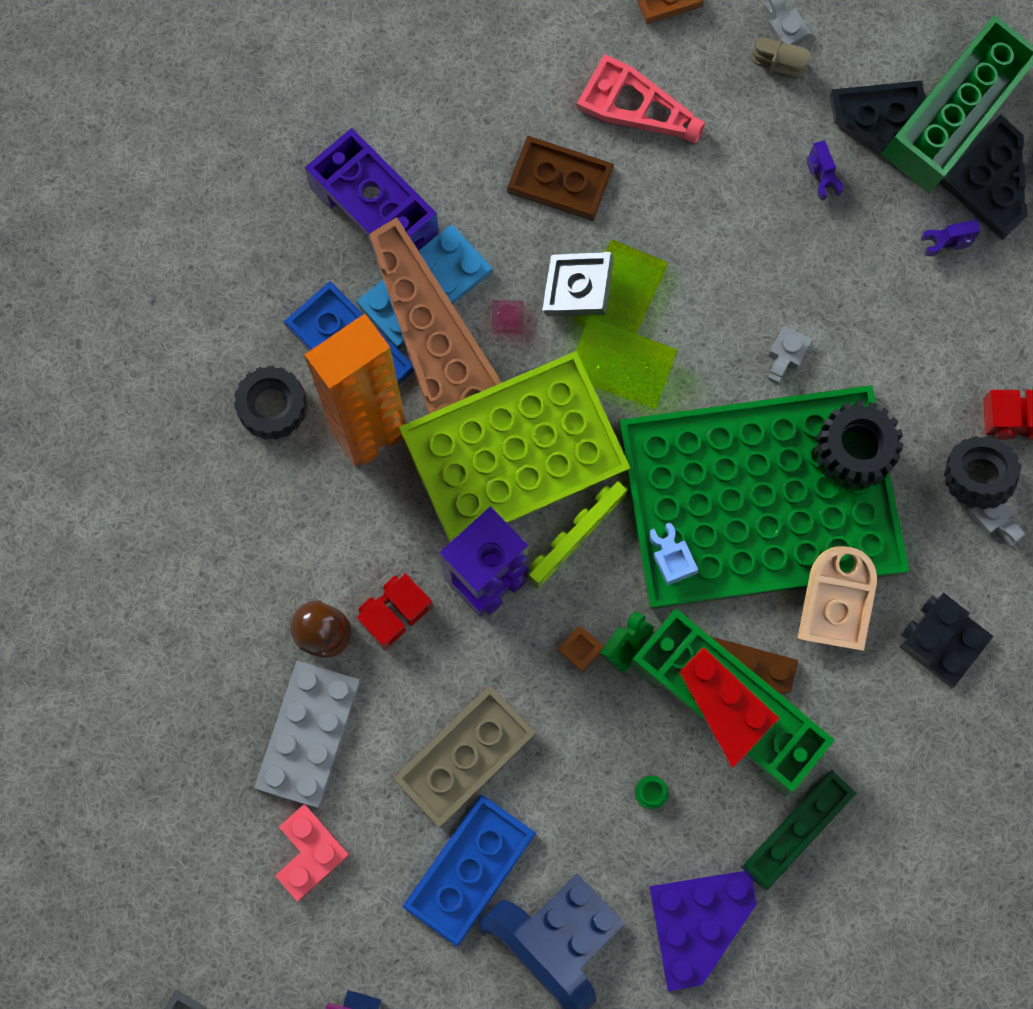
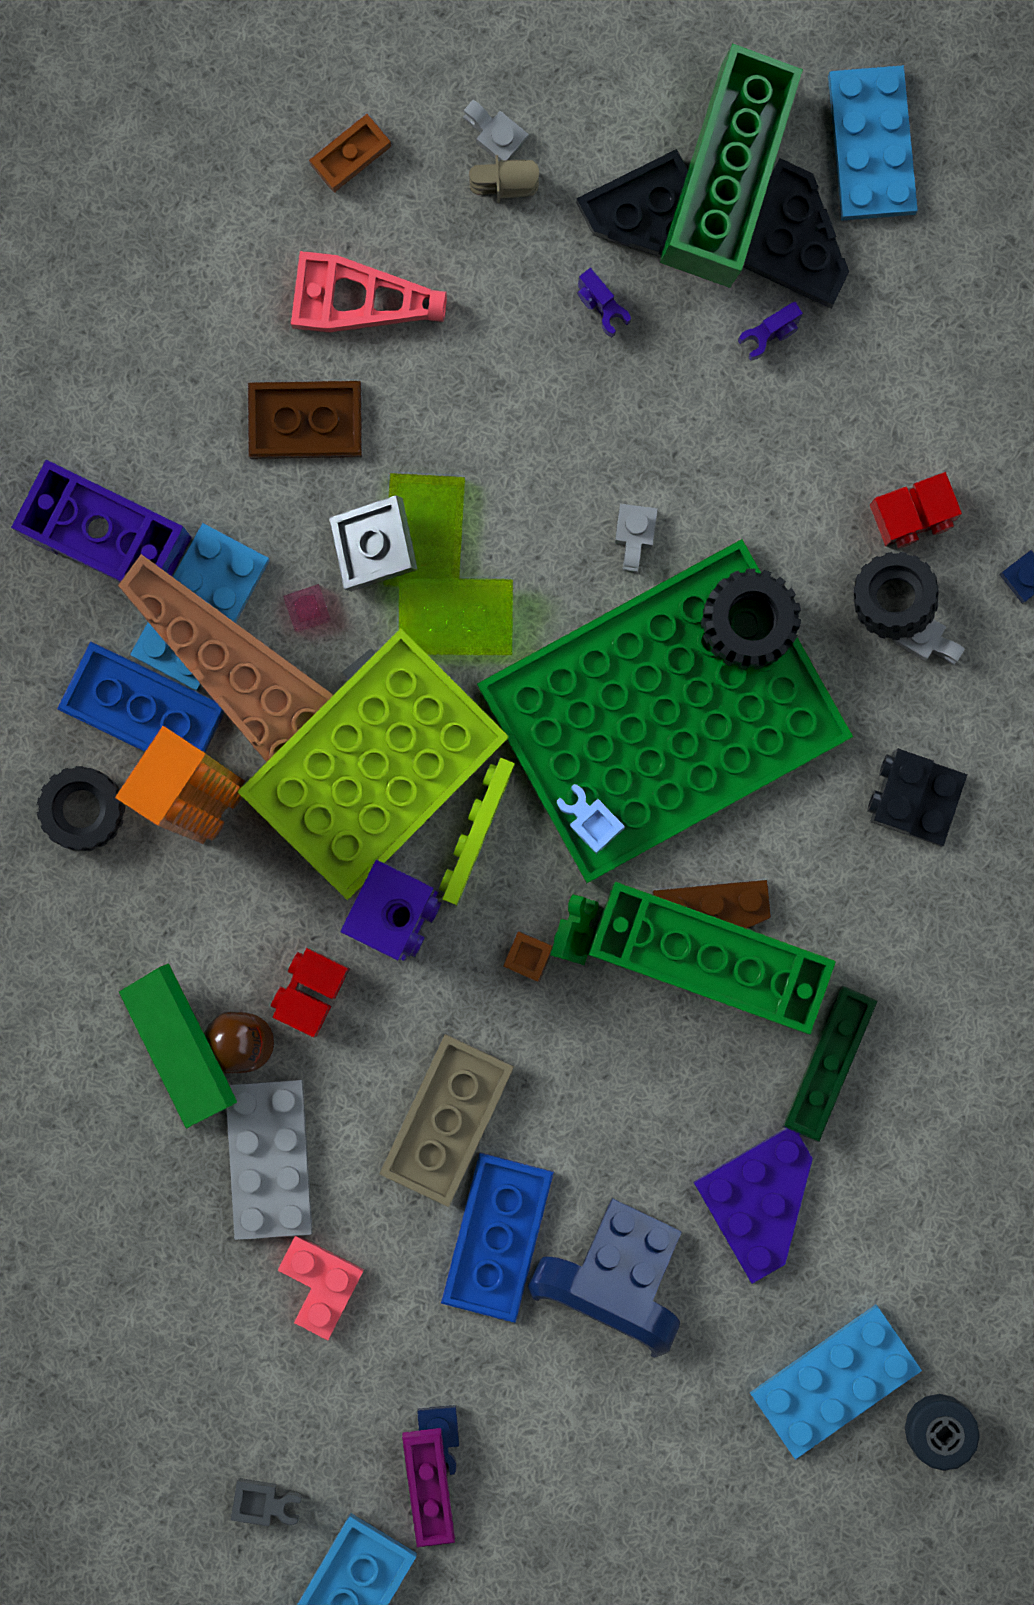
camera: 20 degrees left, 10 degrees up
green plate [635,775,669,810] -> none
red wing [679,647,779,769] -> none
light nougat plate [798,546,877,651] -> none
none -> green tile [119,963,237,1129]

